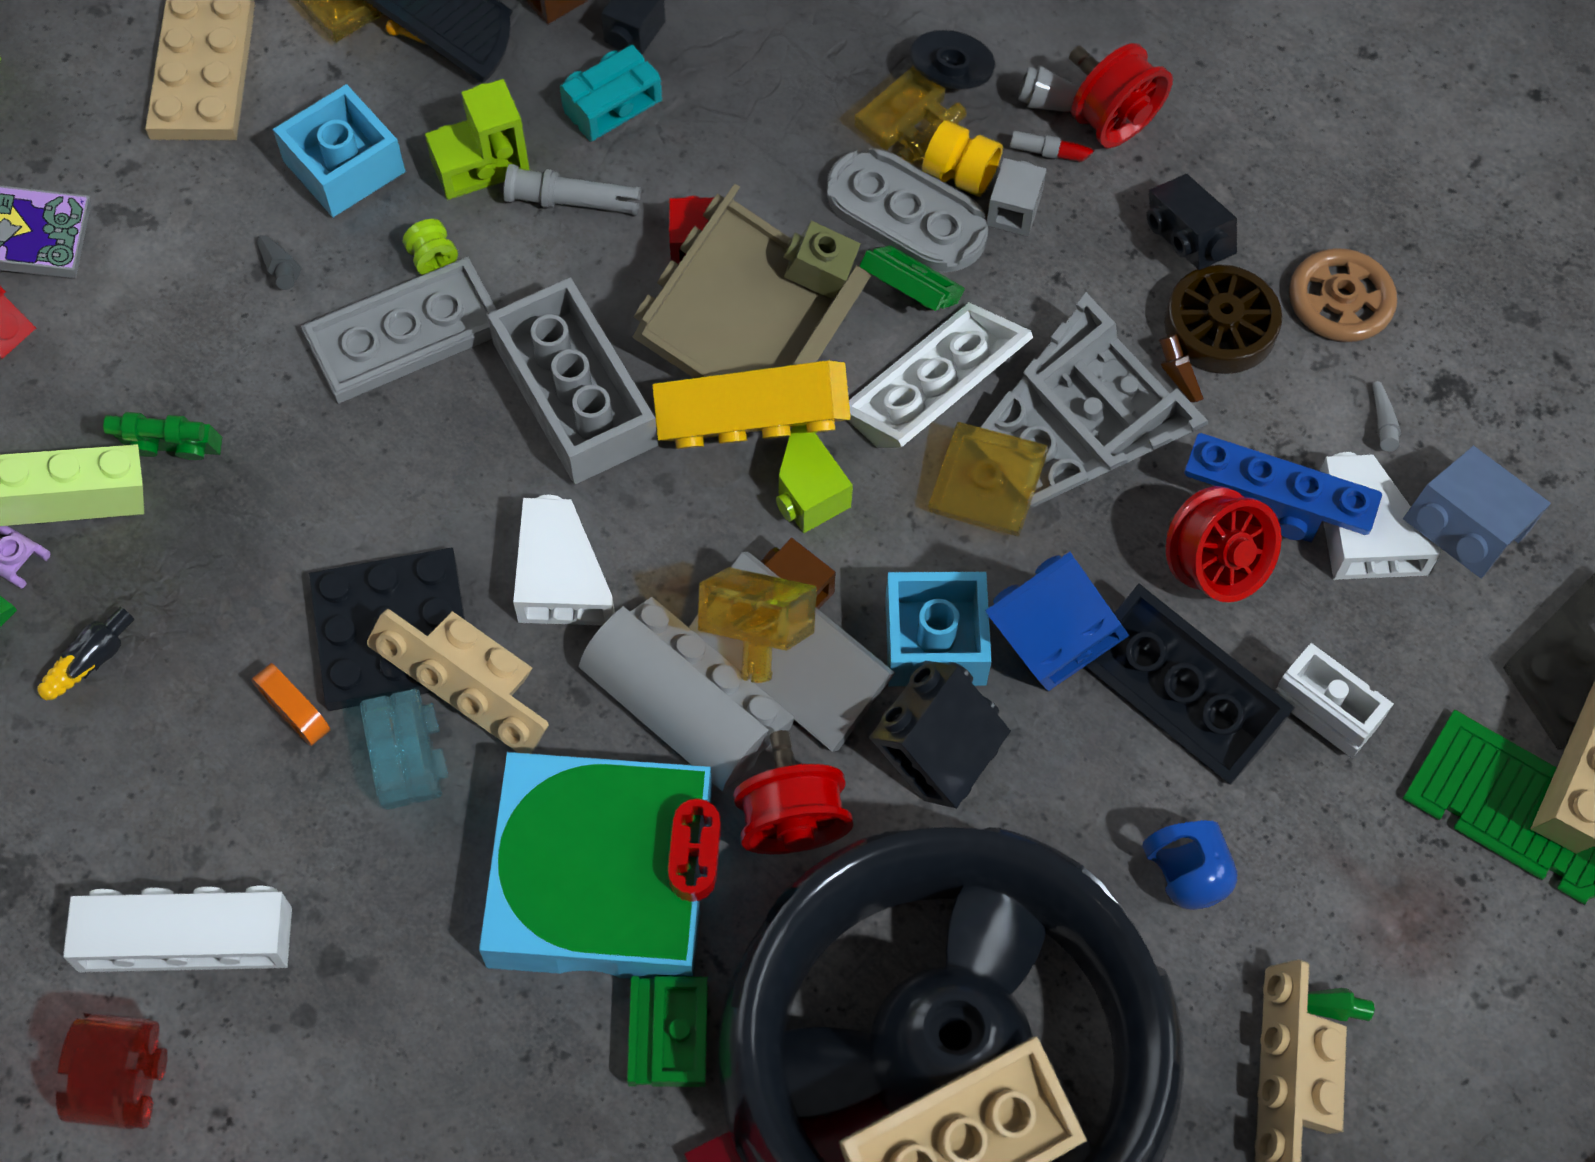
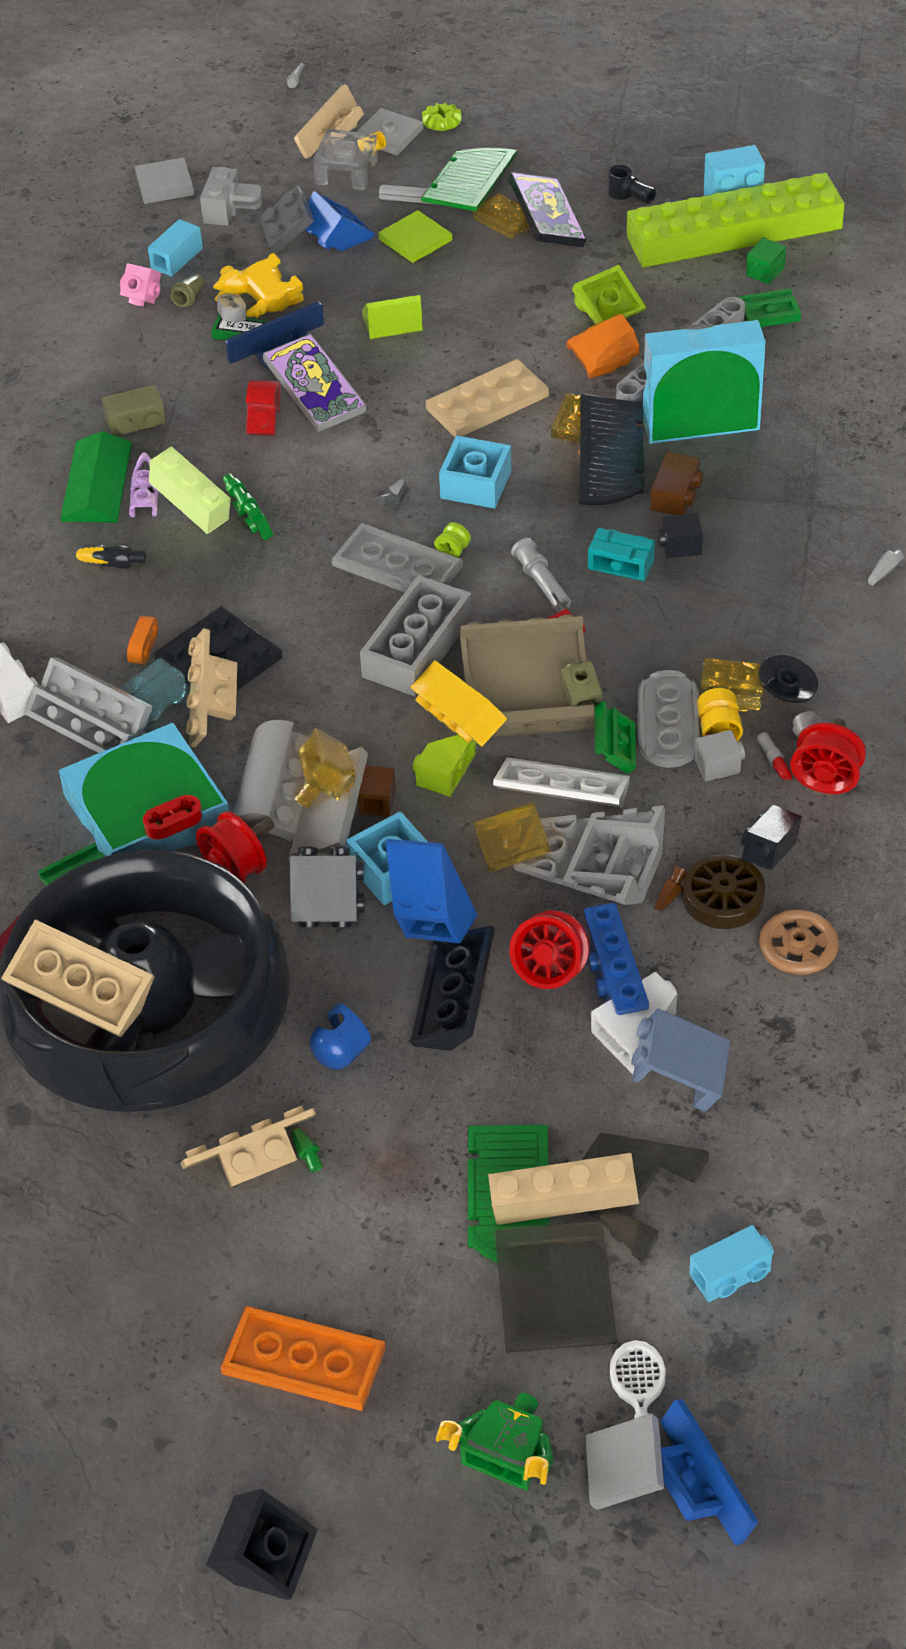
camera: 60 degrees right, 15 degrees down
lime brick [425,79,530,200] -> none
white slope [513,495,615,625] -> none
white brick [1275,643,1393,758] -> none
light grey helmet [1372,381,1401,452] -> none
none -> light grey brick [24,657,153,753]

